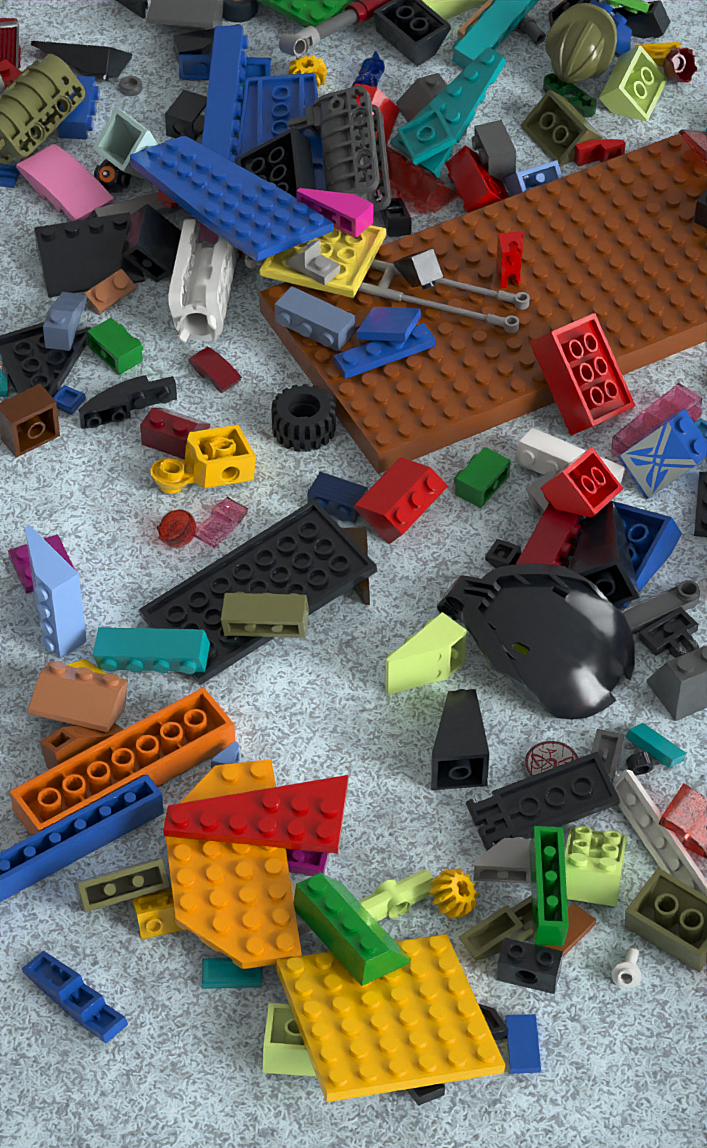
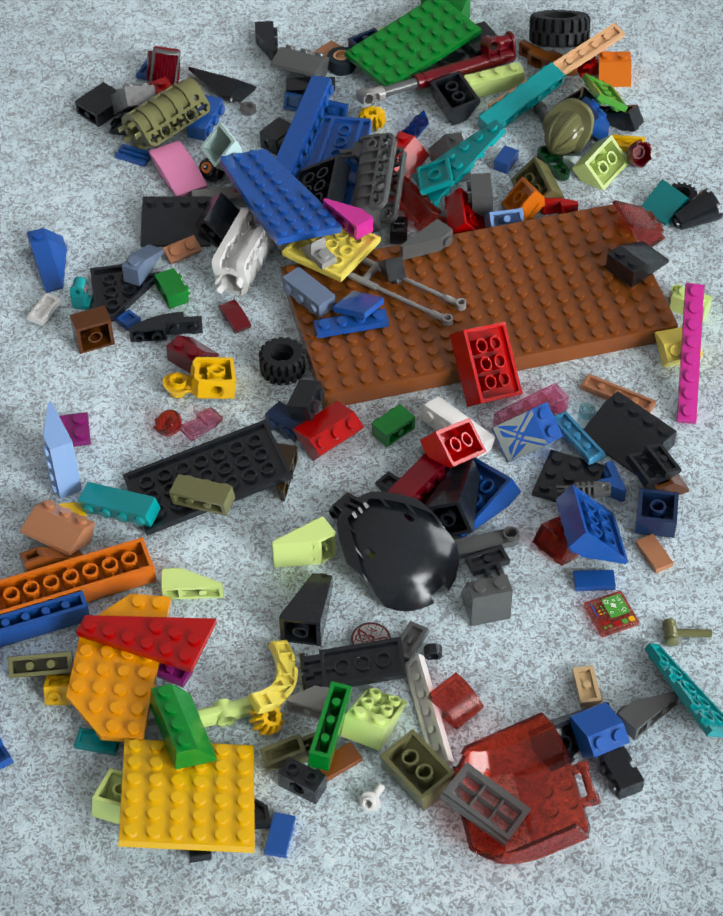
camera: 15 degrees right, 0 degrees up
medium blue slope [211,741,240,769] -> none
red hinge [496,231,523,289] -> none
teal tile [625,723,687,768] -> none
none -> yellowish green slope [161,568,224,599]
none -> light yellow tile [247,640,298,714]
none -> black brick [286,379,325,421]
none -> dark grey slope [400,219,453,260]
none -> blue piece [493,145,519,174]
none -> orange slope [501,177,545,221]
none -> light aqua slope [563,153,582,167]

